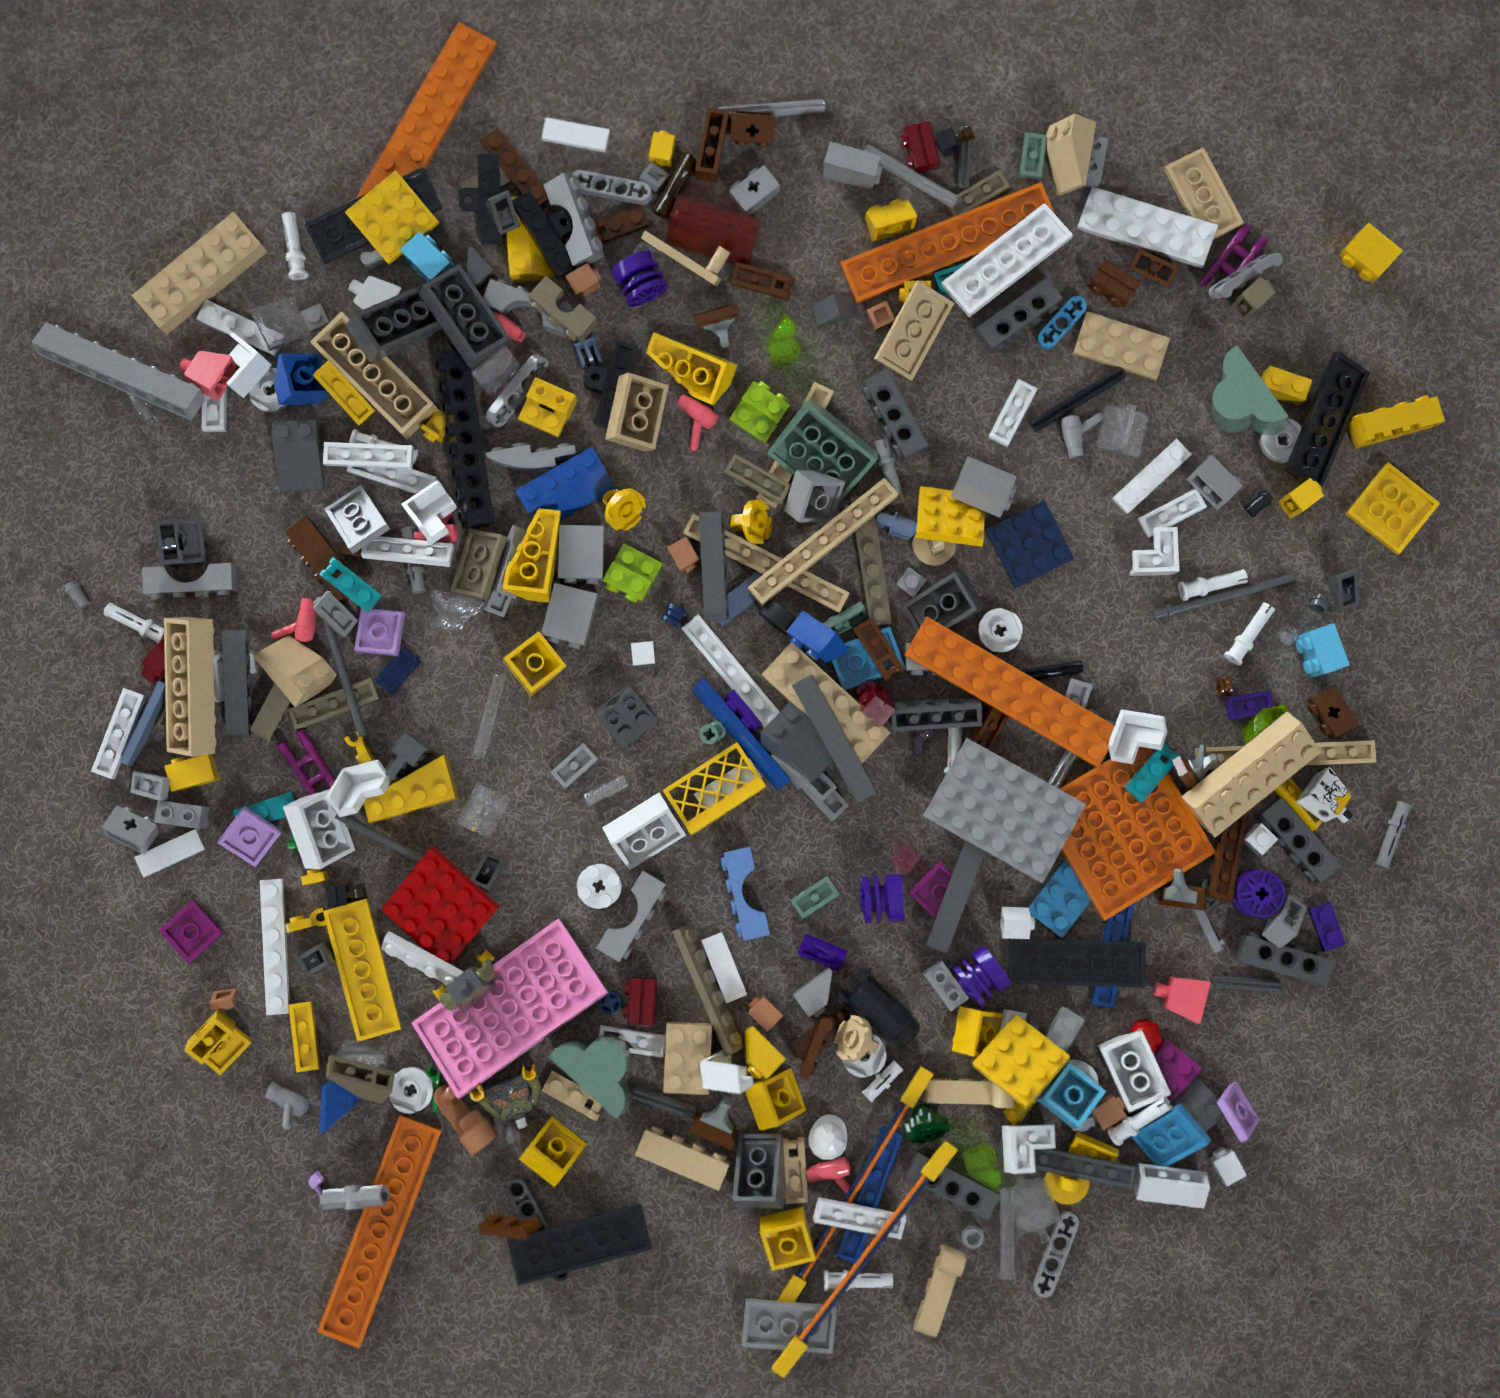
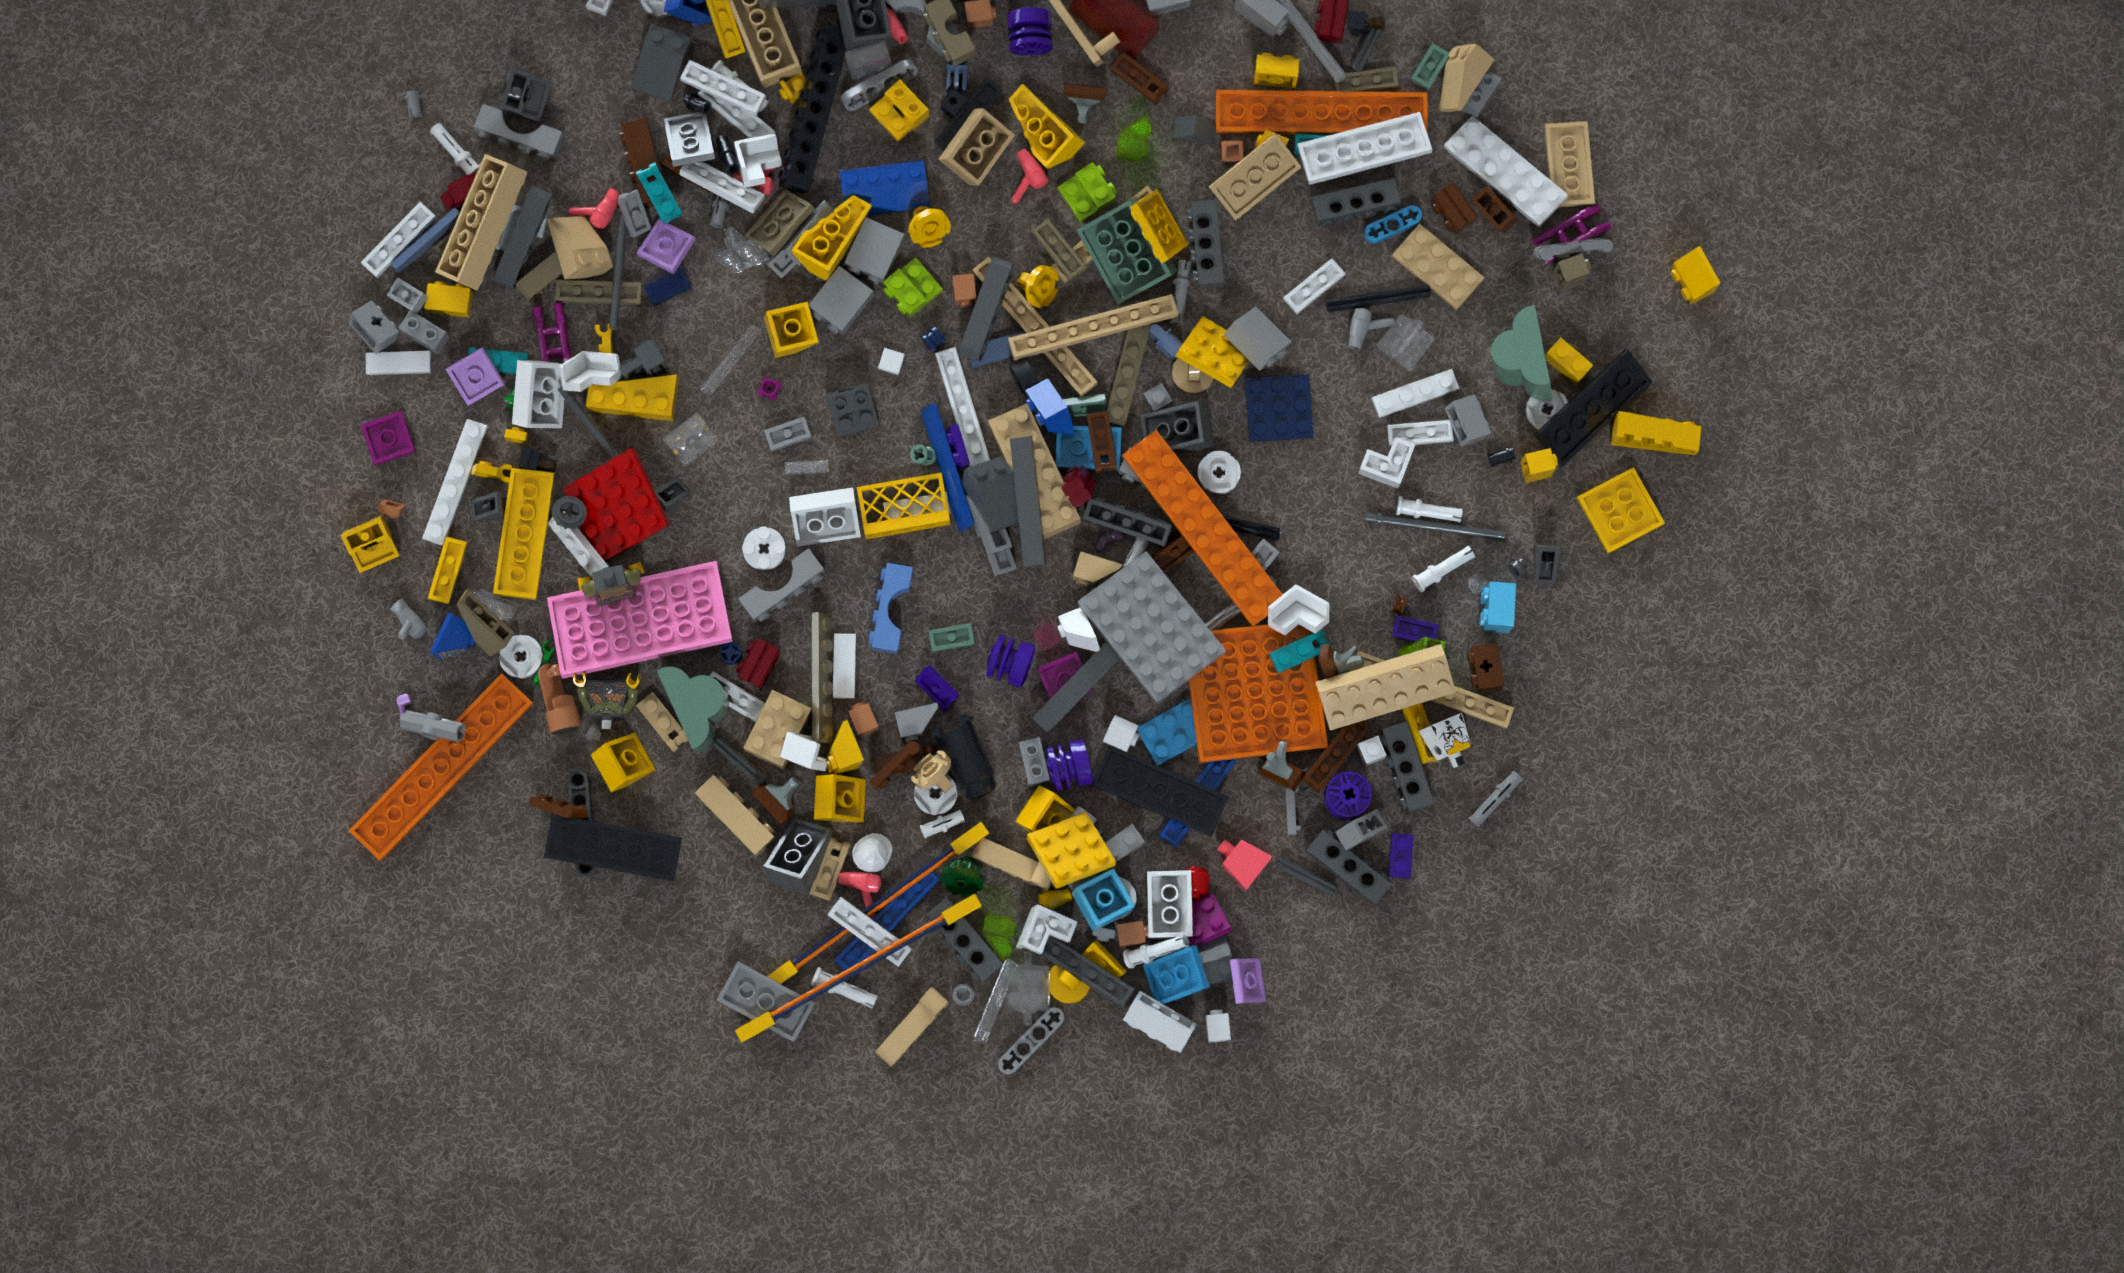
camera: 20 degrees right, 5 degrees down
light grey slope [486,443,577,472] -> none
yellow slope [760,1207,816,1271] -> none
light grey slope [784,470,845,522] -> none
none -> dark grey gear [552,496,587,529]
none -> black pin [684,93,711,114]
none -> black pin [716,136,740,174]
none -> magenta plate [757,377,782,401]
none -> white slope [1057,608,1100,652]
none -> tan slope [1073,552,1122,587]
none -> yellow plate [1130,189,1189,263]

